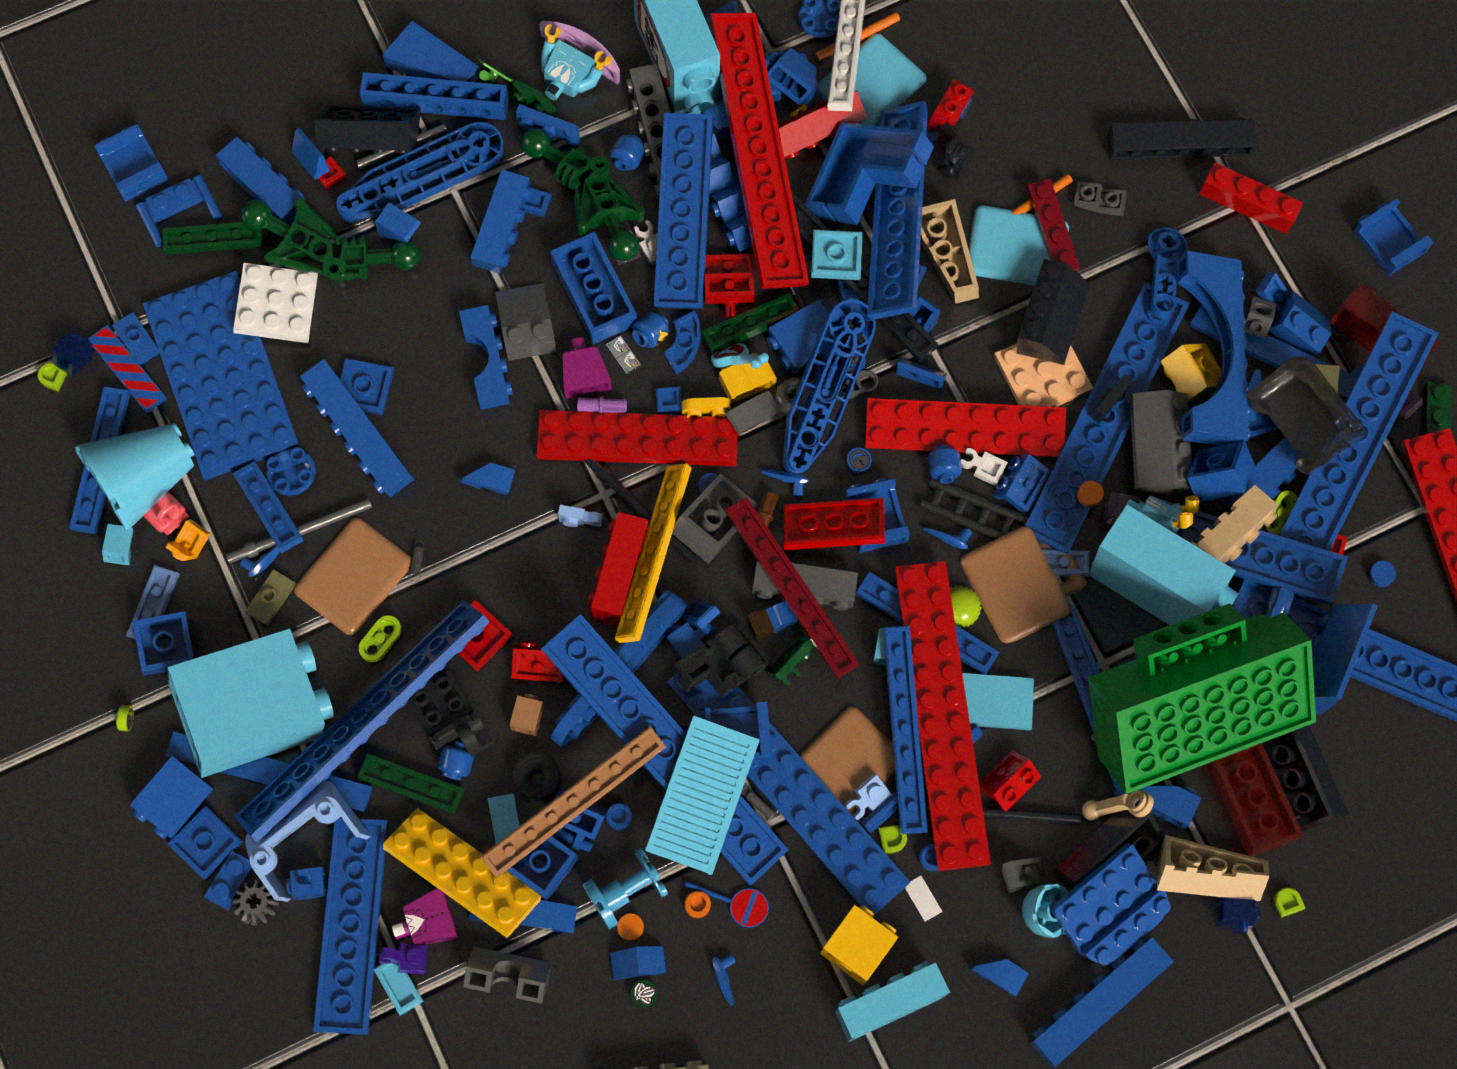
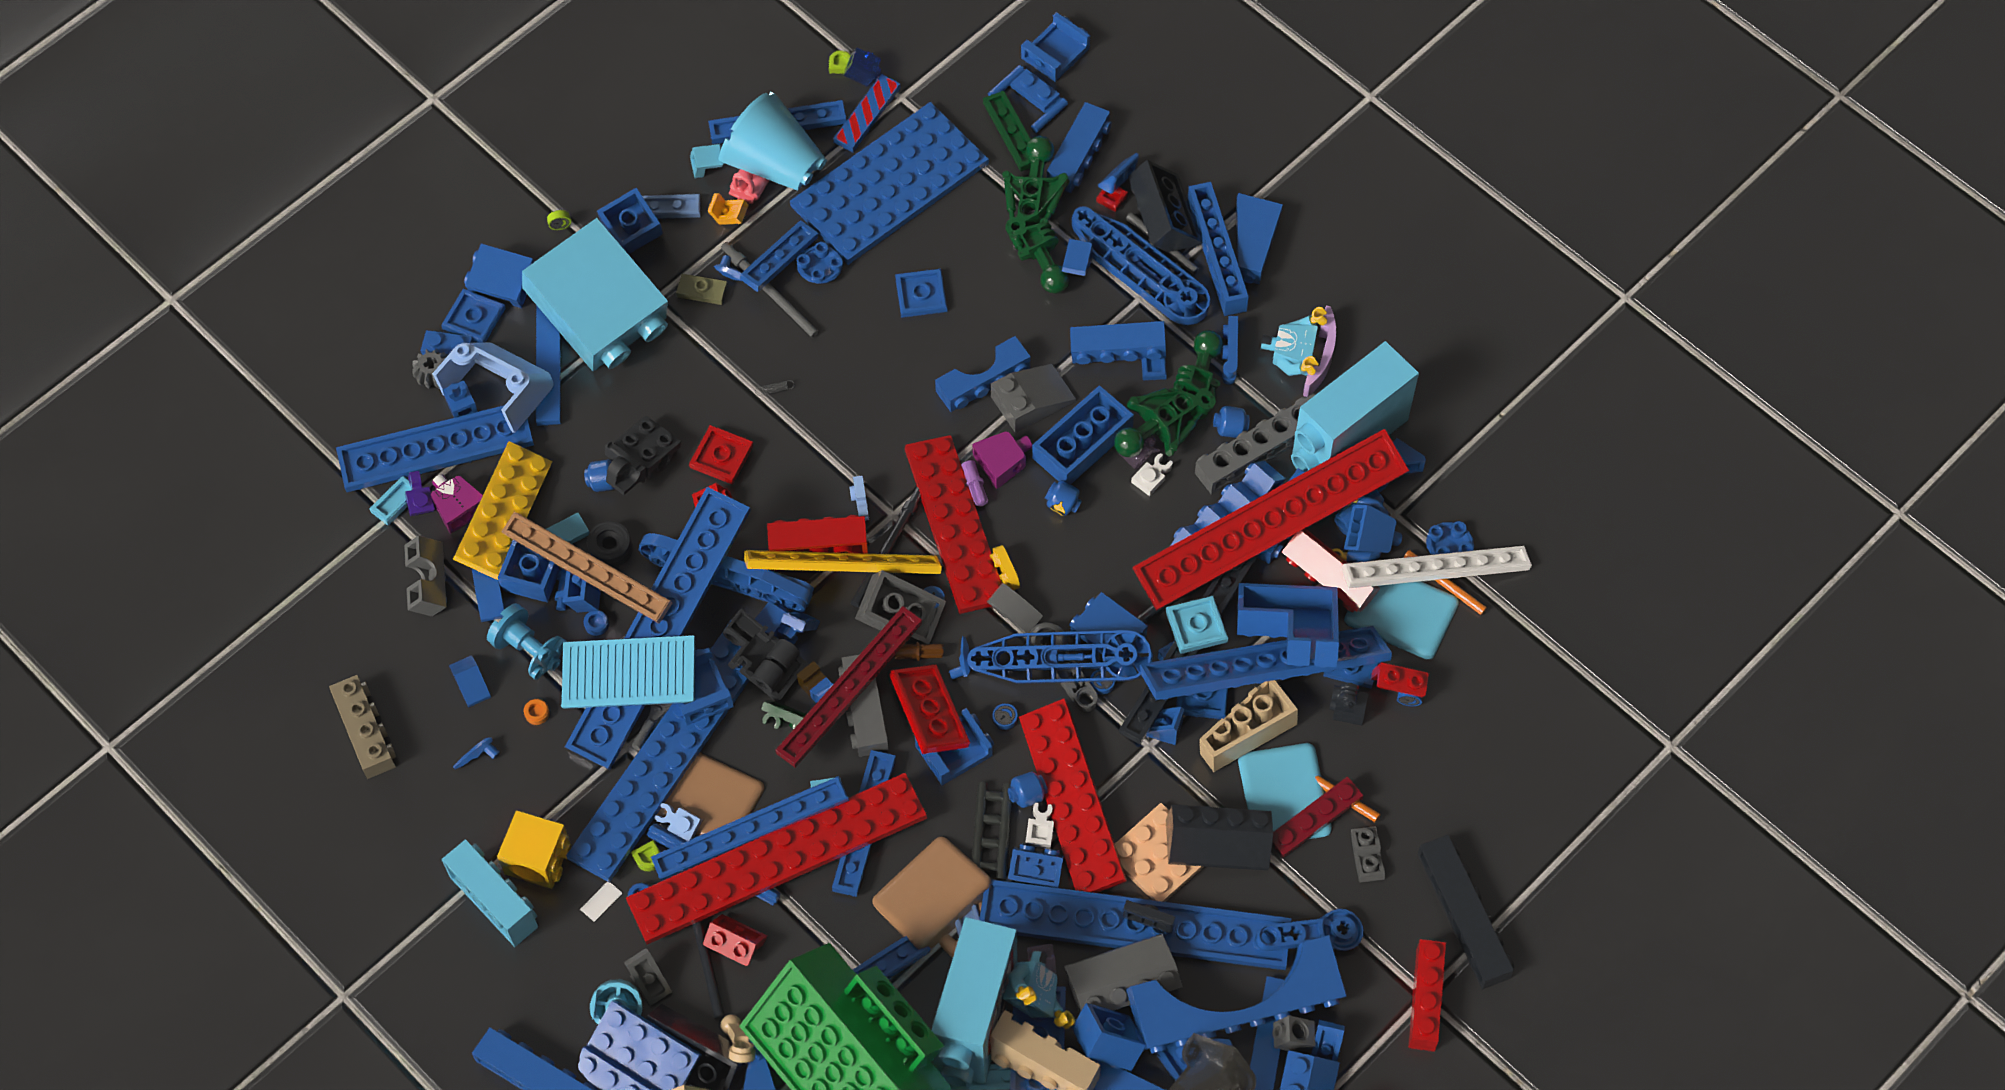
camera: 75 degrees right, 10 degrees down
blue plate [112,312,160,365] -> none
white plate [233,263,318,343] -> none
blue plate [234,600,489,842] -> none
medium nougat piece [294,518,412,635] -> none
blue brick [300,359,414,498] -> none
dark green plate [357,754,465,815] -> none
lime plate [359,616,402,663] -> none
blue slope [460,463,515,495] -> none
bright green shield [476,55,515,84] -> none
medium nougat brick [509,694,544,736] -> none
dark green slope [512,80,557,118] -> none
light grey sticker [605,334,642,374] -> none
orange tile [617,914,644,941] -> none
tile [631,980,657,1008] -> none
blue plate [654,113,714,309] -> none
blue tile [656,386,682,414] -> none
blue tile [664,310,701,375] -> none
piece [684,881,769,928] -> none
dark green plate [701,293,800,354] -> none
red plate [704,254,754,319] -> none
medium azure piece [711,343,769,369] -> none
yellow brick [718,353,777,404] -> none
blue slope [895,358,947,389] -> none
blue bar [923,527,972,549] -> none
lime hat [950,586,981,629] -> none
medium azure tile [962,673,1034,730] -> none
blue slope [969,958,1029,996] -> none
orange tile [1077,481,1104,507] -> none
yellow slope [1161,343,1221,402] -> none

